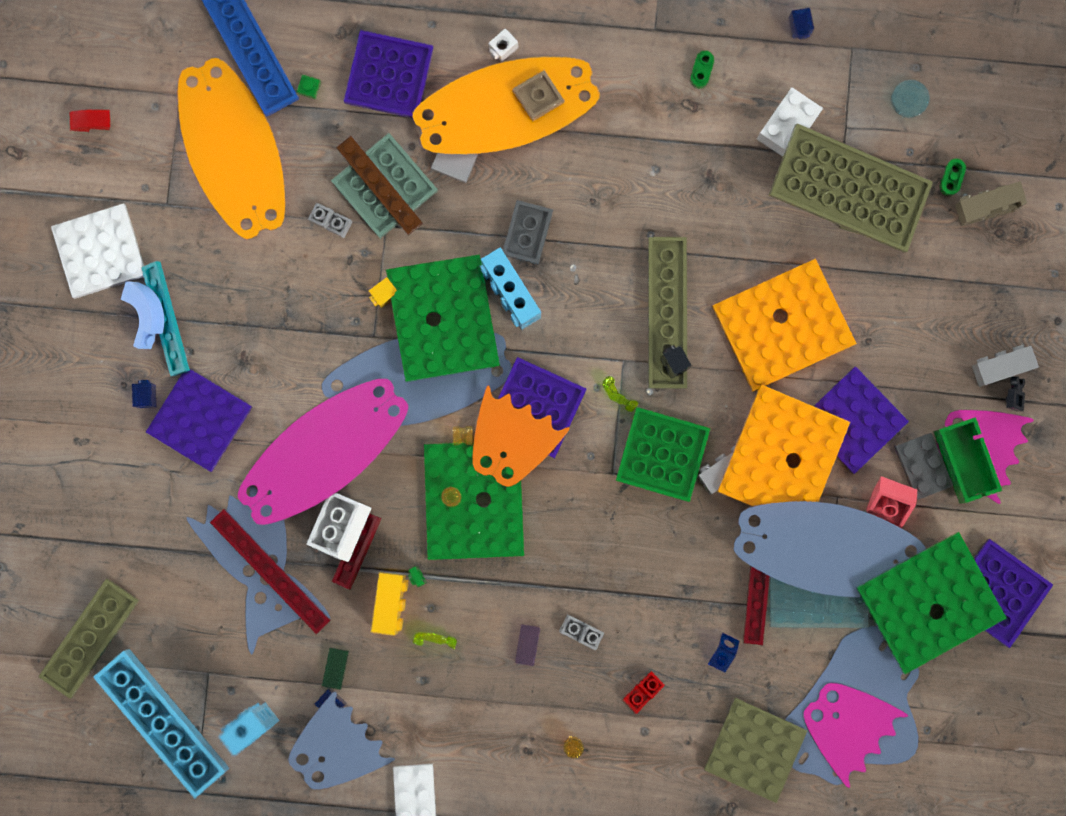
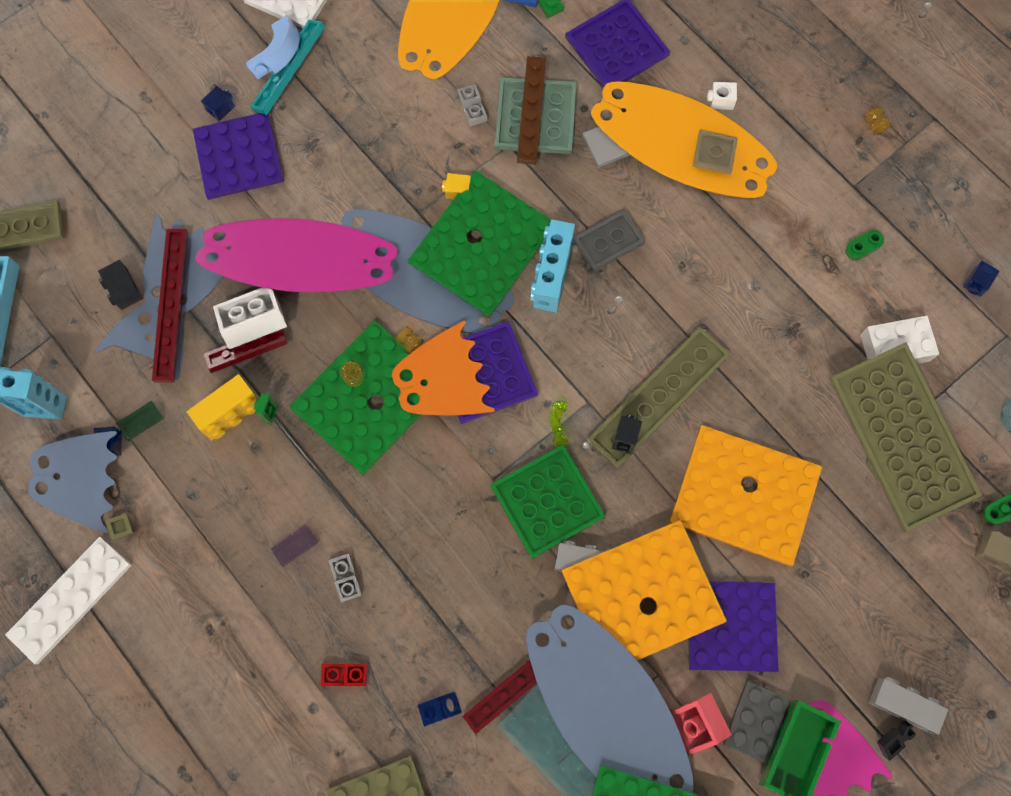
camera: 50 degrees right, 10 degrees down
clear neon green arm [413,632,457,649] -> none
clear yellow wheel [564,736,584,759] -> none
none -> black brick [98,259,143,310]
none -> olive plate [105,513,134,541]

